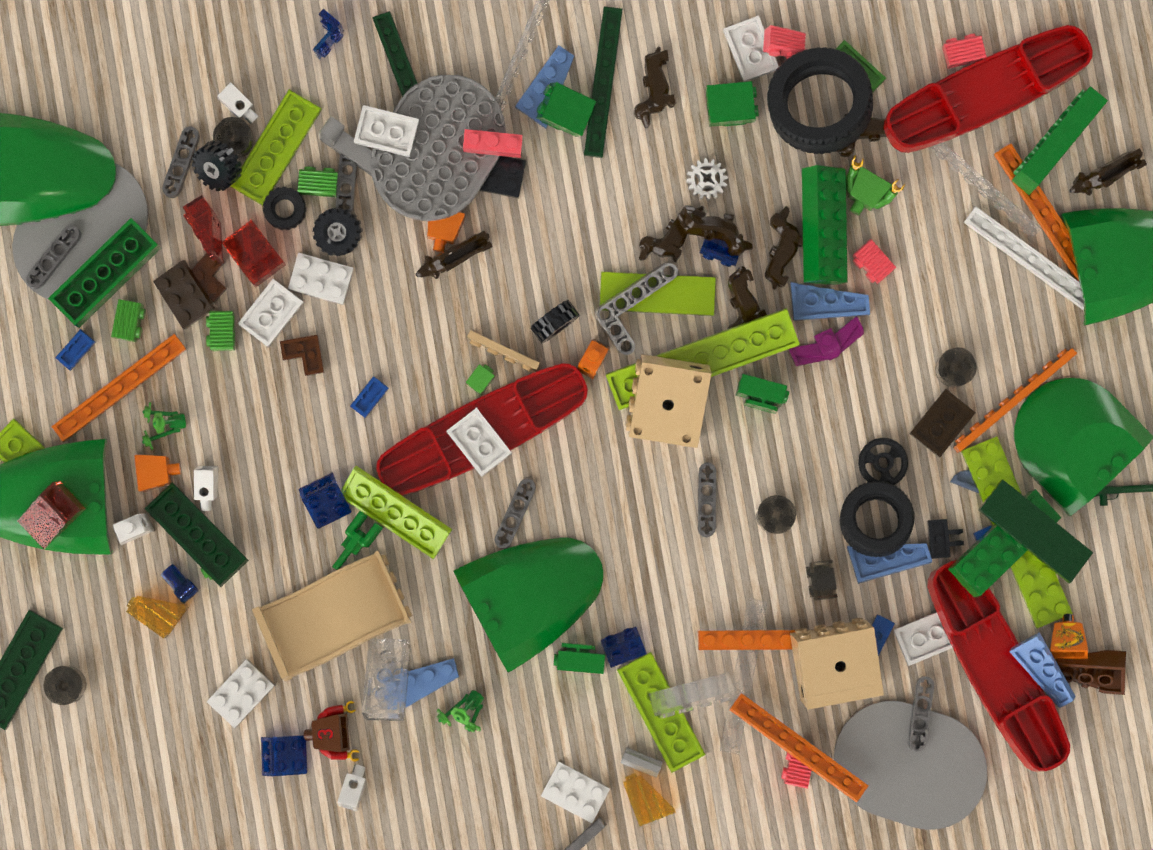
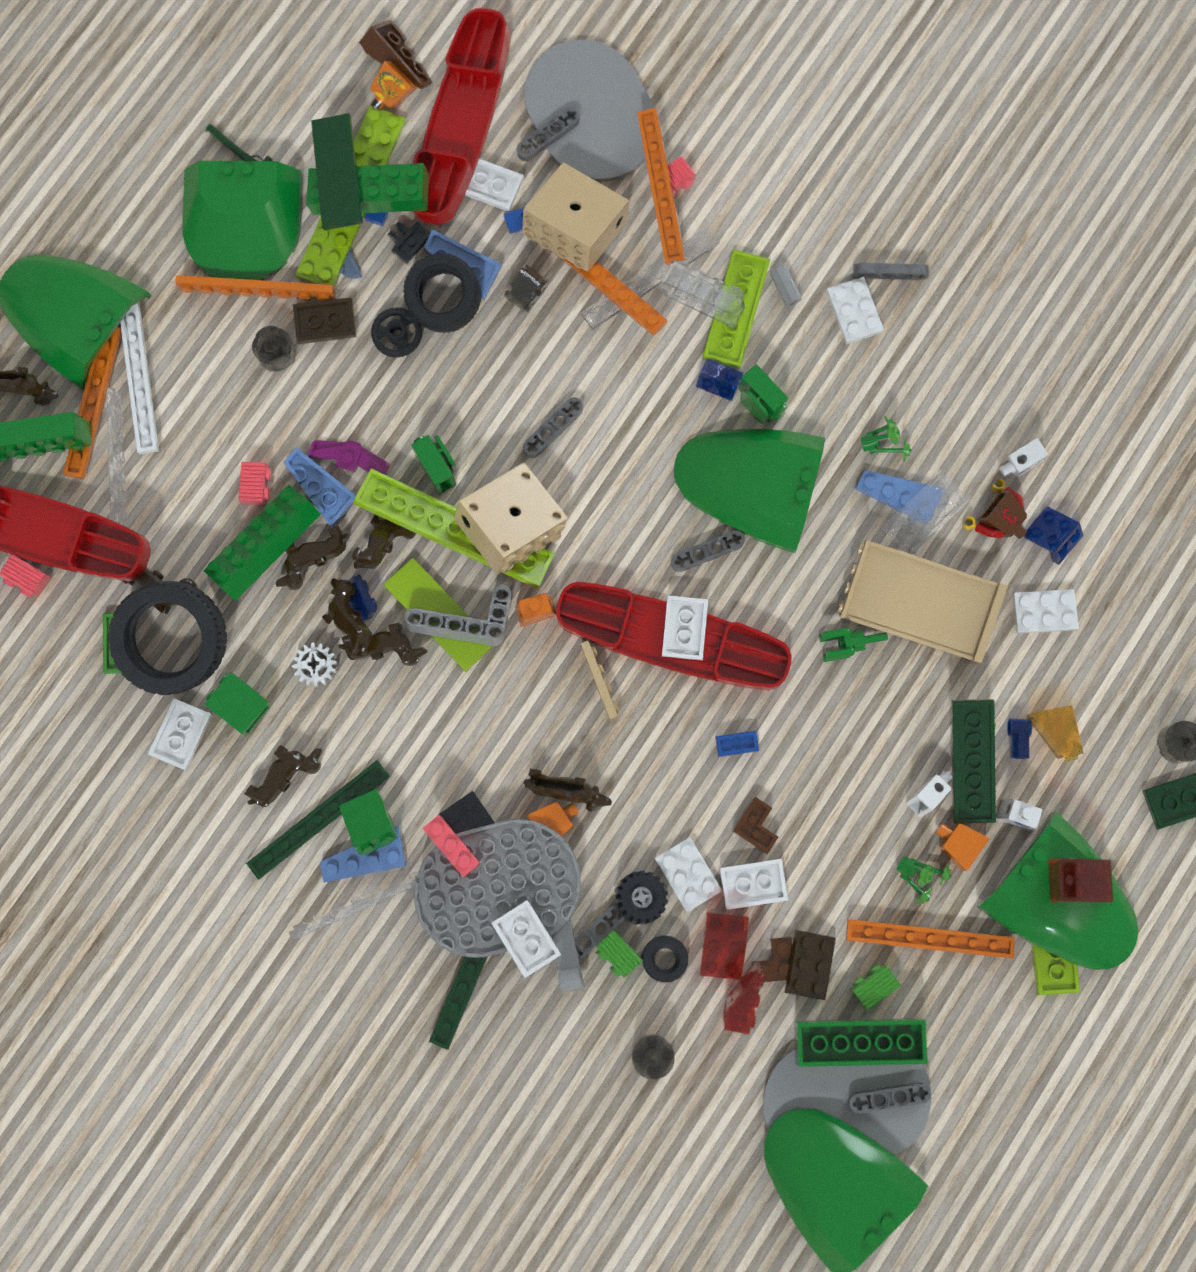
camera: 135 degrees left, 5 degrees down
blue plate [55,329,96,371] -> none
flat silver beam [162,126,200,198] -> none
black wheel [192,140,242,191] -> none
bright green brick [206,311,235,351] -> none
white torso [217,82,258,124] -> none
lime tile [230,89,322,206] -> none
clear blue bracket [298,472,352,529] -> none
clear blue bracket [313,8,344,59] -> none
lime tile [338,466,452,559] -> none
bright green brick [466,364,495,395] -> none
black wheel [530,300,580,344] -> none
clear yellow slope [623,773,676,826] -> none
clear smoke brick [756,495,796,535] -> none
coral brick [763,25,806,59] -> none
bright green torso [846,155,905,216] -> none
medium blue wing [1009,632,1076,708] -> none

